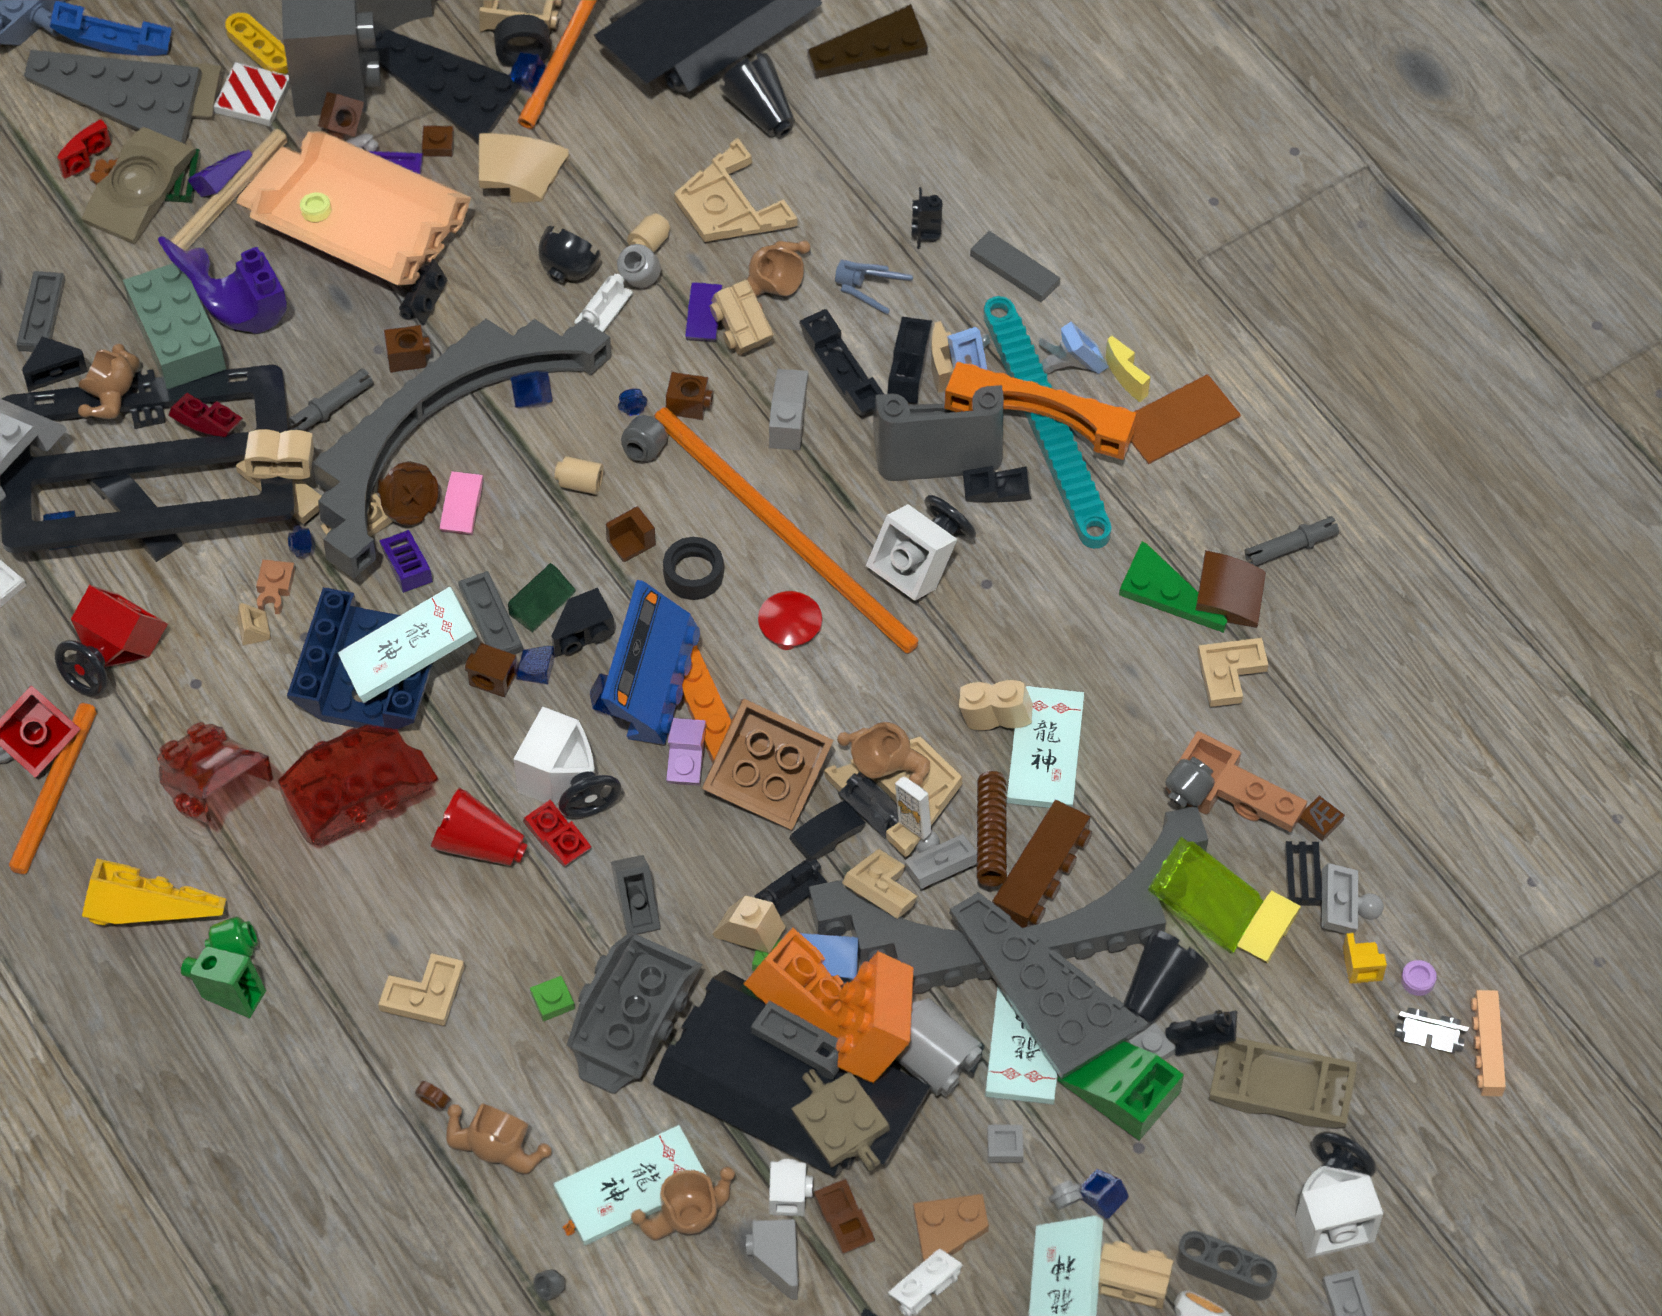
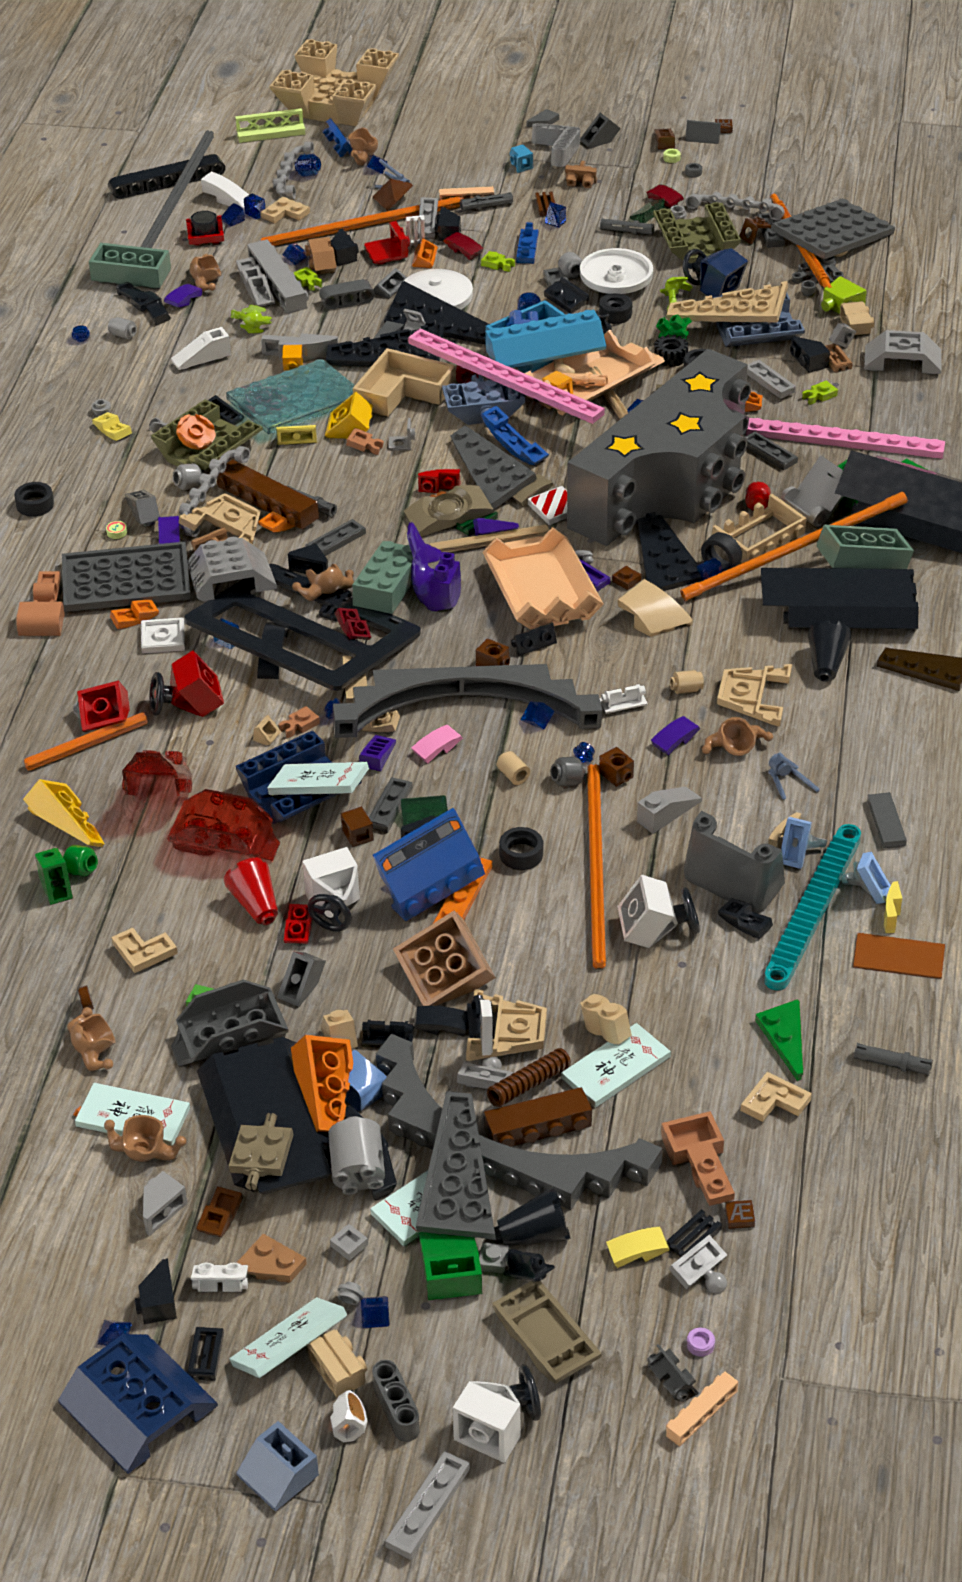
camera: 45 degrees right, 15 degrees down
tan brick [245,429,314,479] -> none
dark grey pin [288,368,373,431] -> none
yellowish green tile [300,192,331,222] -> none
reddish brown brick [318,92,364,140] -> none
reddish brown tile [377,461,438,525] -> none
clear blue slope [516,646,555,684] -> none
dark grey hinge [534,1269,565,1300] -> none
black cylinder [538,226,601,283] -> none
reddish brown panel [606,506,656,562] -> none
light grey head [617,244,661,288] -> none
lavender slope [666,718,706,786] -> none
tan brick [710,280,774,355] -> none
dark grey plate [751,1000,839,1079] -> none
red dish [758,591,822,650] -> none
white brick [769,1159,813,1216] -> none
black slope [799,308,884,416] -> none
orange brick [836,951,913,1083] -> none
medium nougat piece [837,722,930,786] -> none
tan plate [842,849,918,919] -> none
black slope [887,316,932,403] -> none
black hinge [911,187,943,249] -> none
orange arch [944,361,1137,460] -> none
clear neon green piece [1148,836,1264,954] -> none
dark grey head [1165,757,1215,808] -> none
reddish brown slope [1196,550,1266,628] -> none
yellow panel [1343,933,1387,984] -> none

